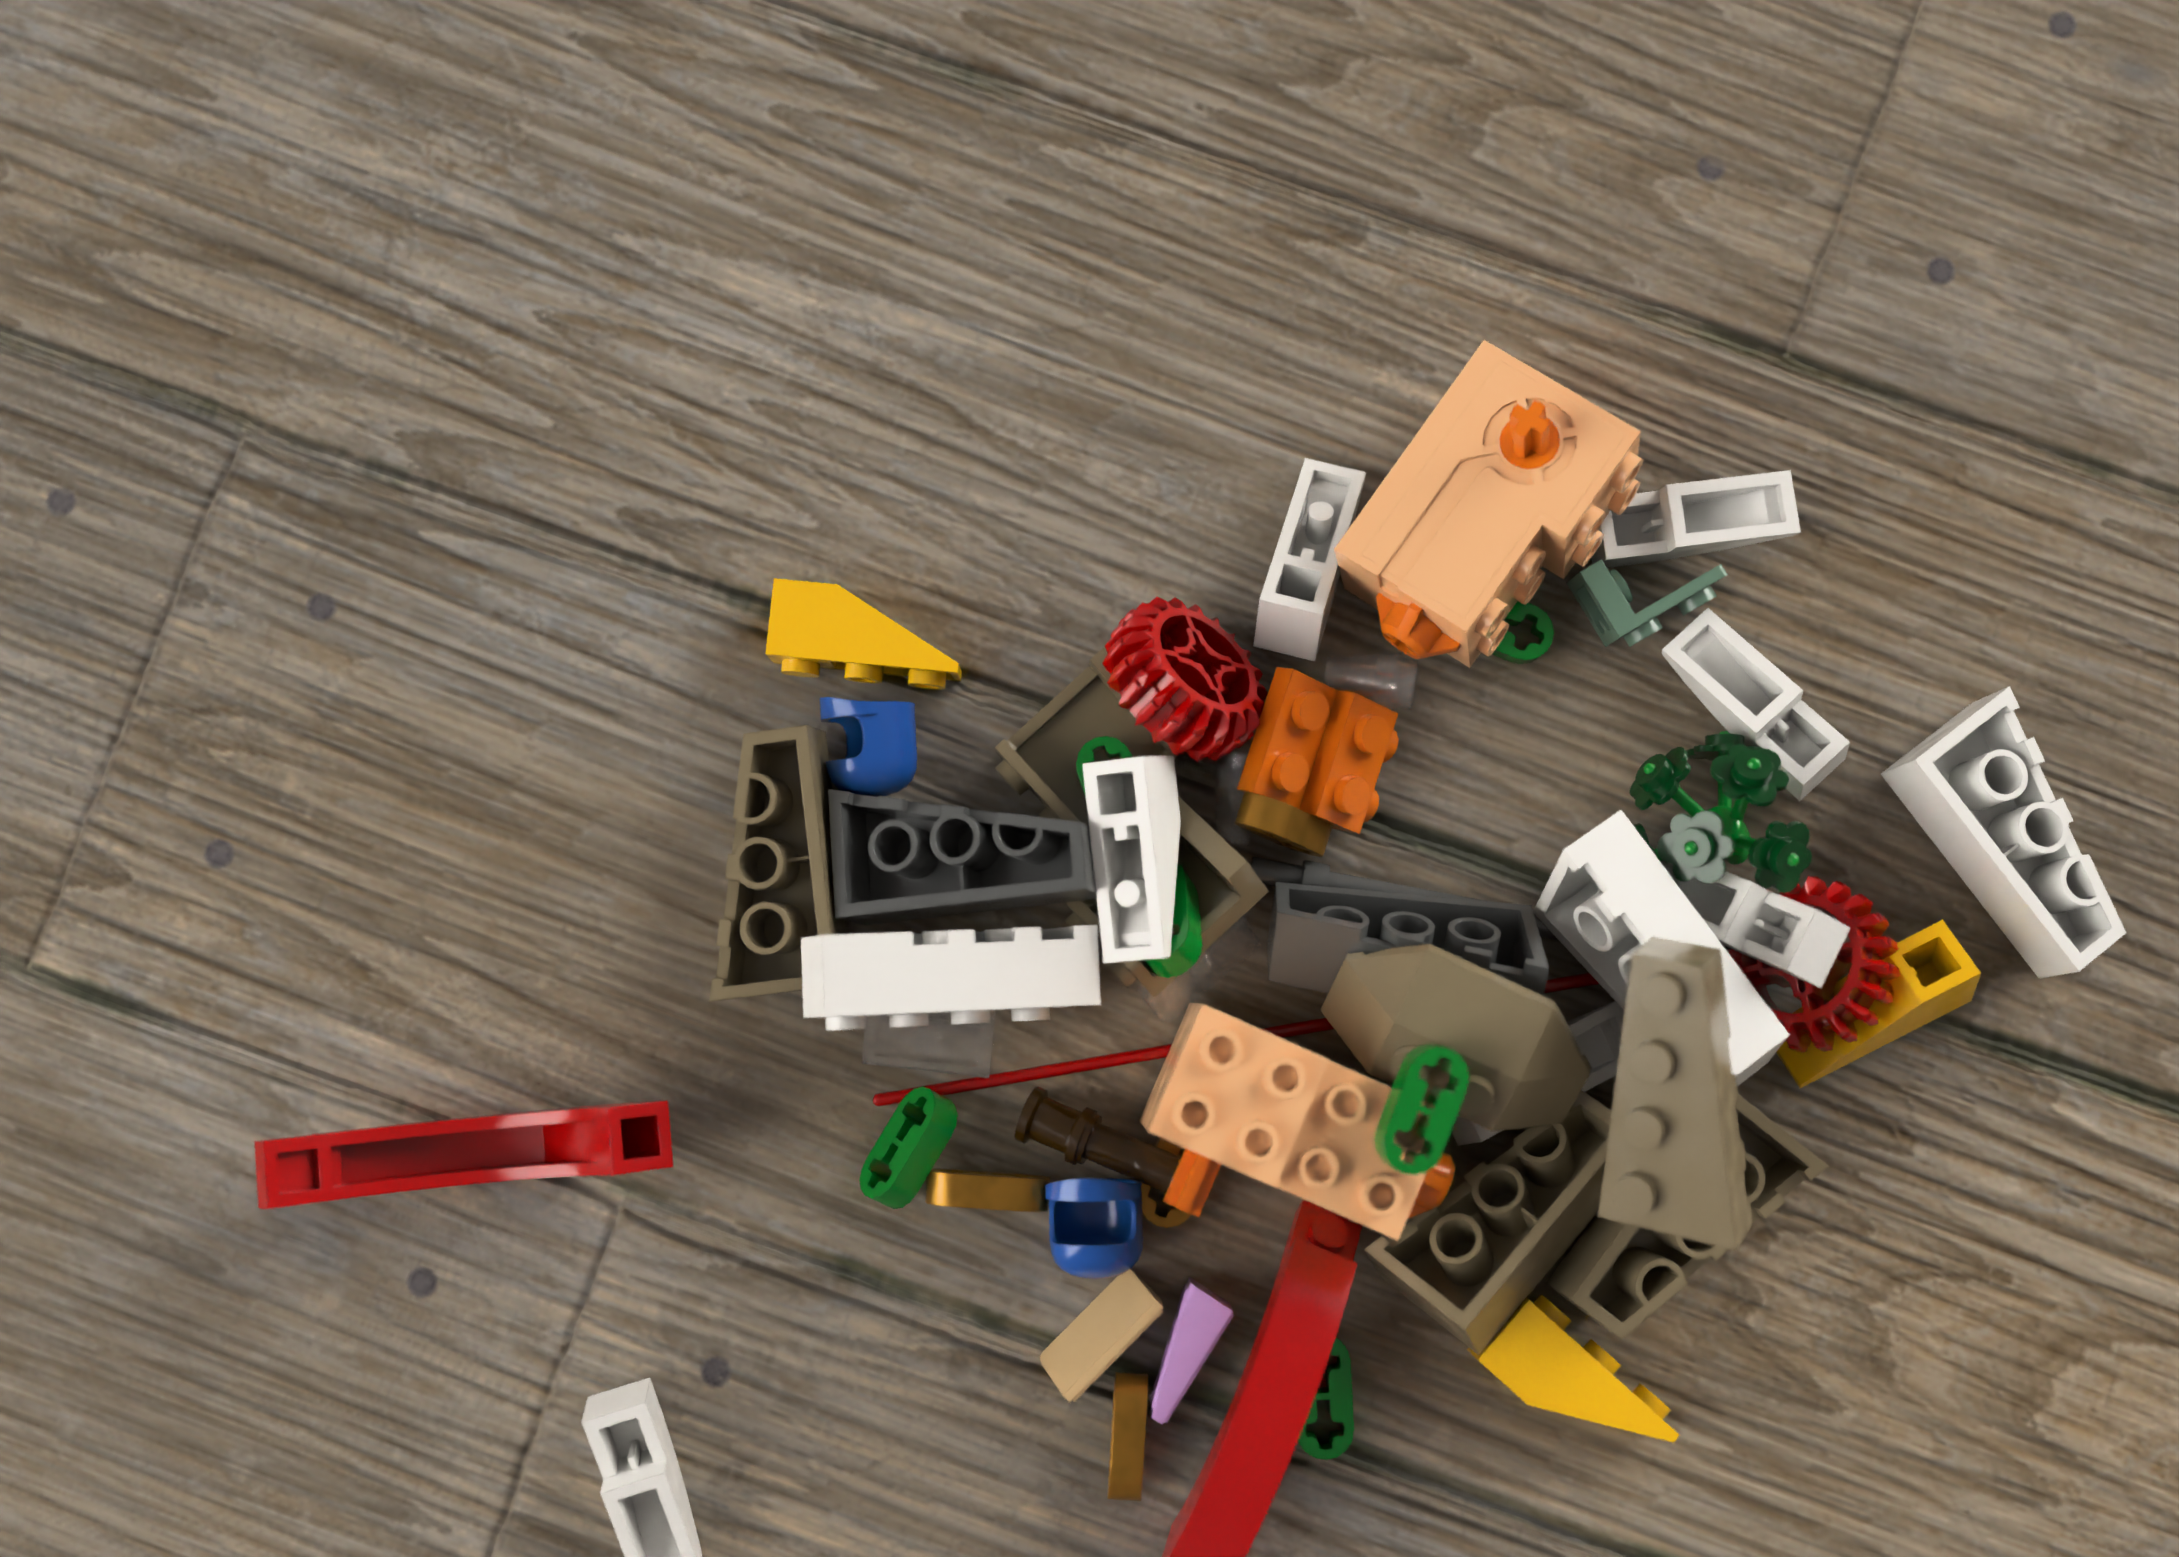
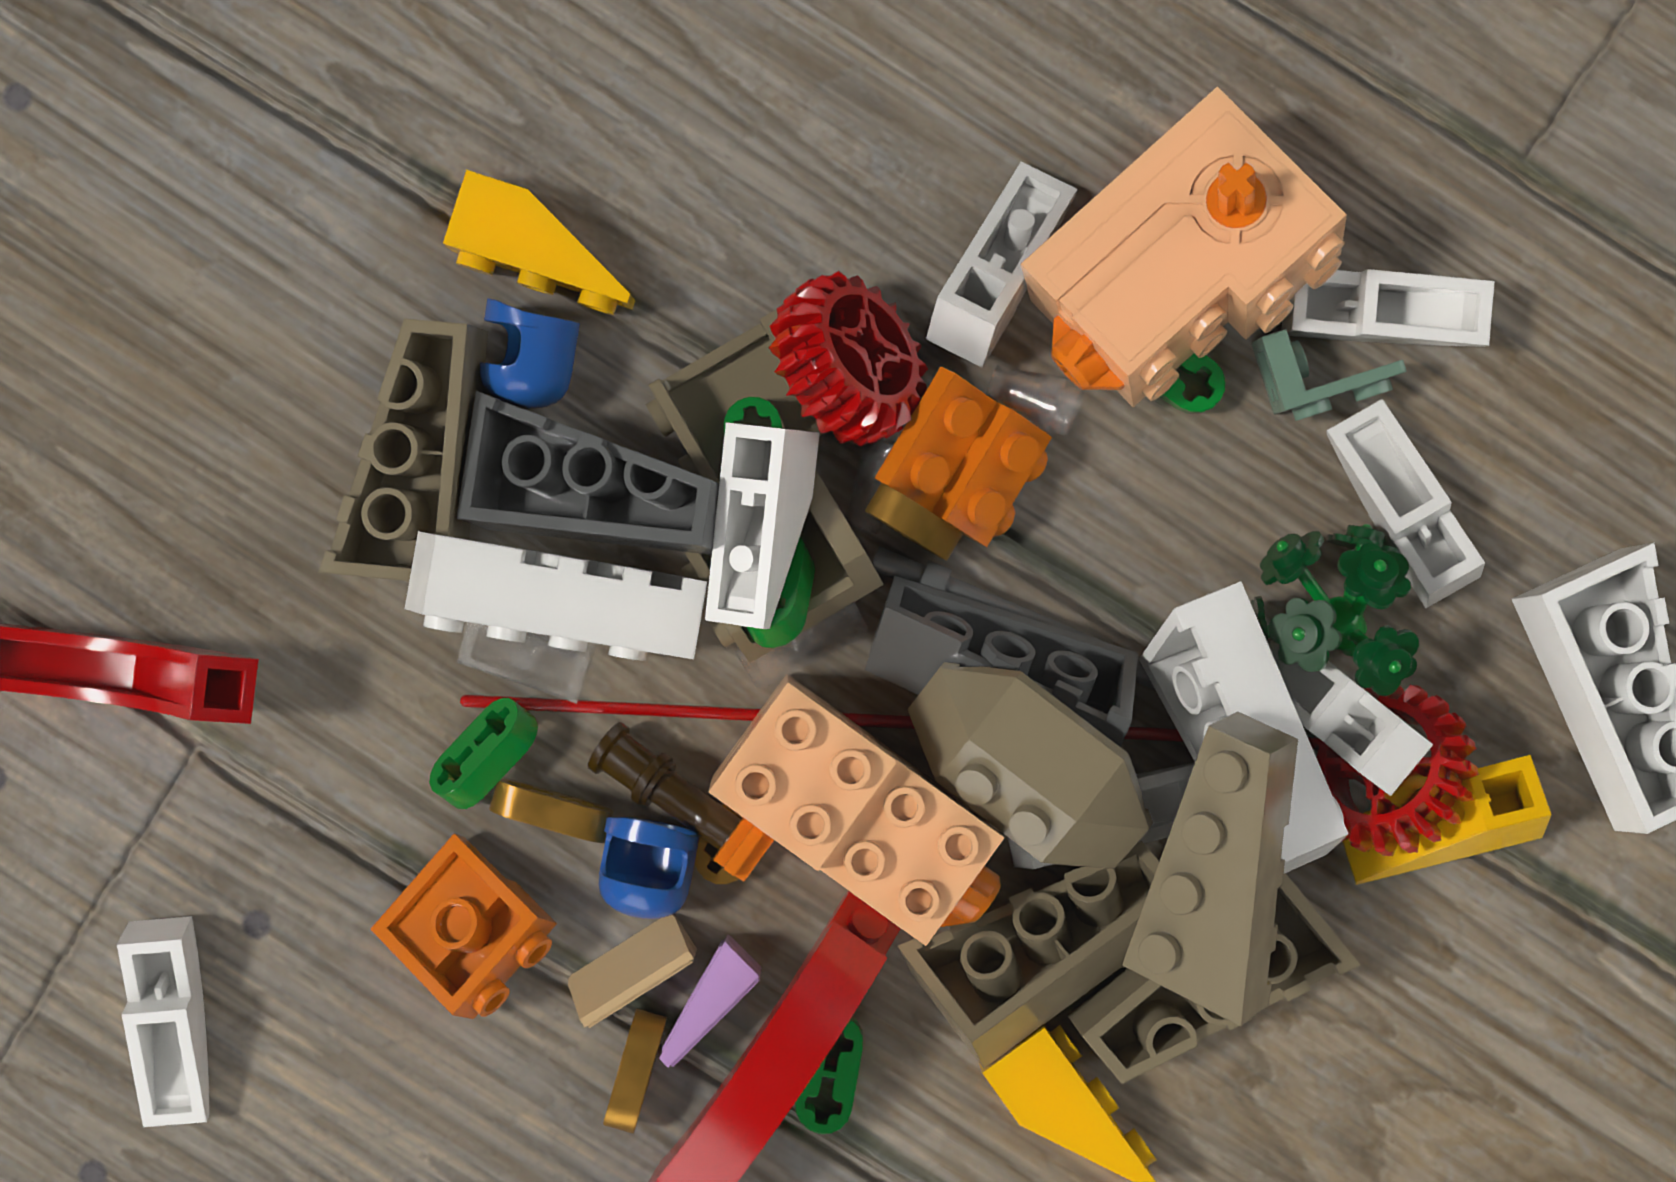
camera: 15 degrees right, 5 degrees up
green beam [1374,1044,1470,1175] -> none
none -> orange plate [370,833,557,1019]

